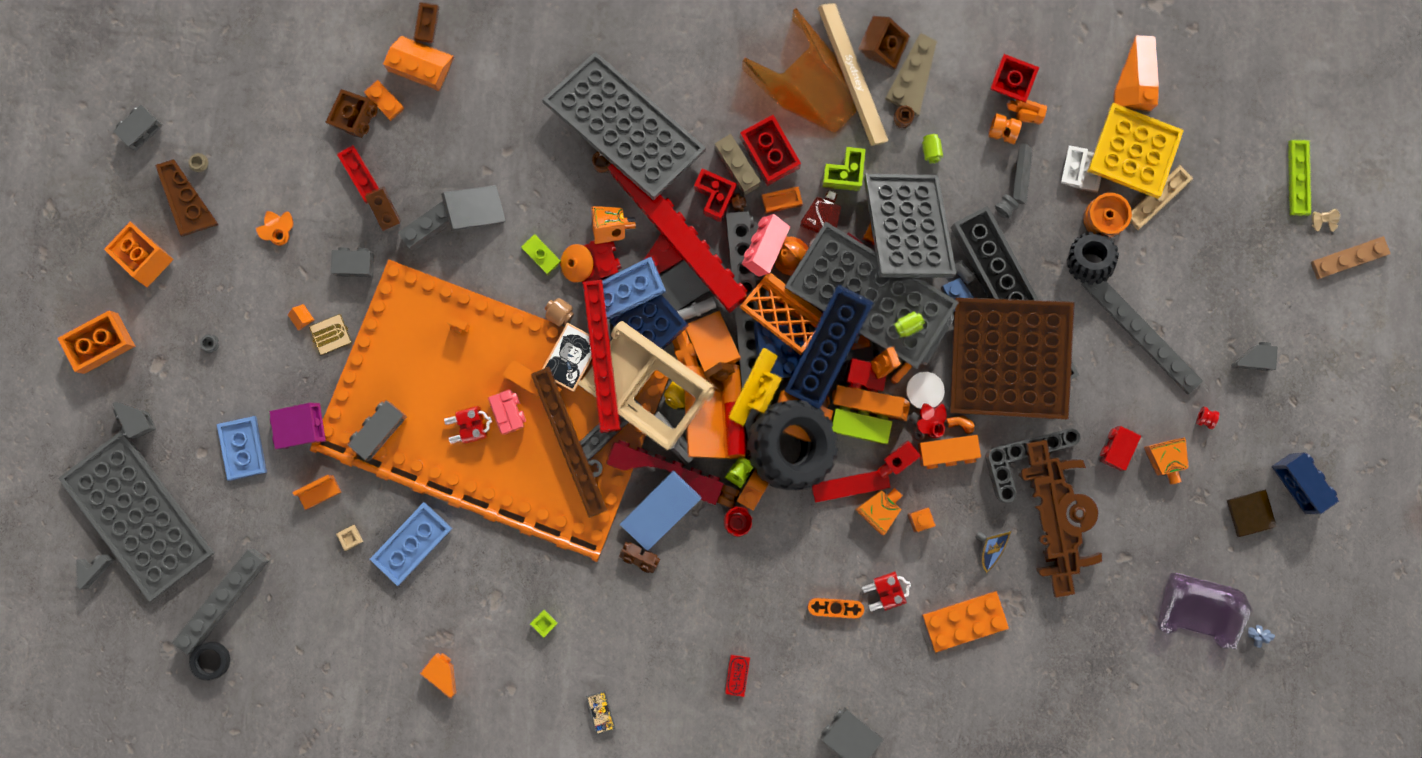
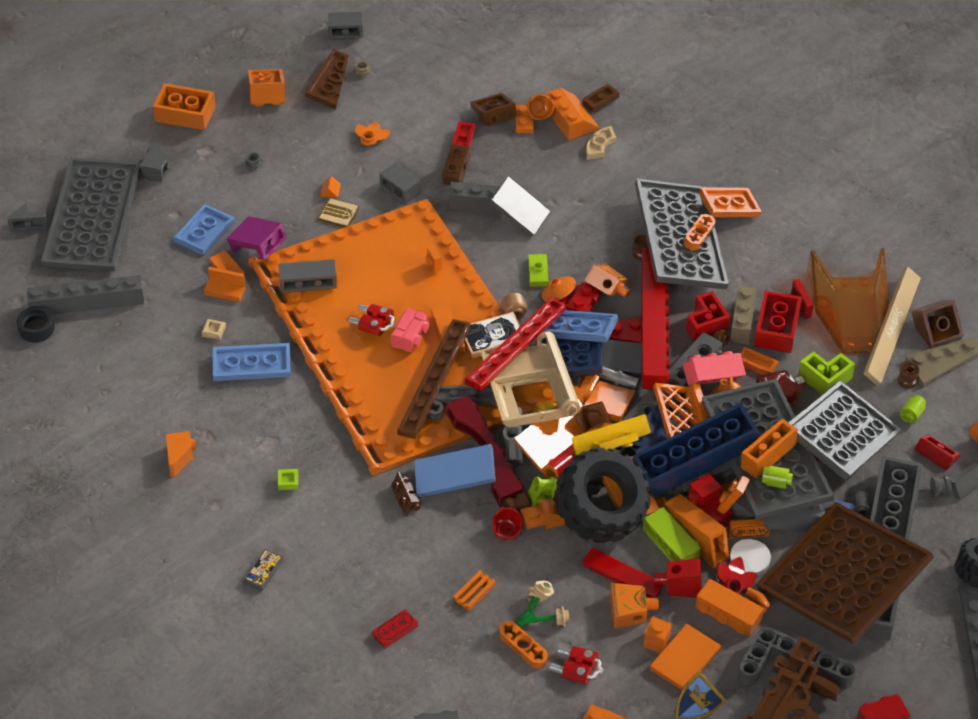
camera: 45 degrees right, 35 degrees down
none -> orange tile [209,250,245,276]
none -> orange tile [453,570,496,612]
none -> plant [515,580,570,628]
none -> orange hair [526,94,555,121]
none -> tan tile [586,126,616,160]
none -> orange tile [650,623,721,690]
none -> orange beam [683,214,715,251]
none -> orange plate [699,188,762,218]
none -> orange brick [741,419,798,479]
none -> red tile [791,279,814,319]
none -> red slope [915,435,961,470]

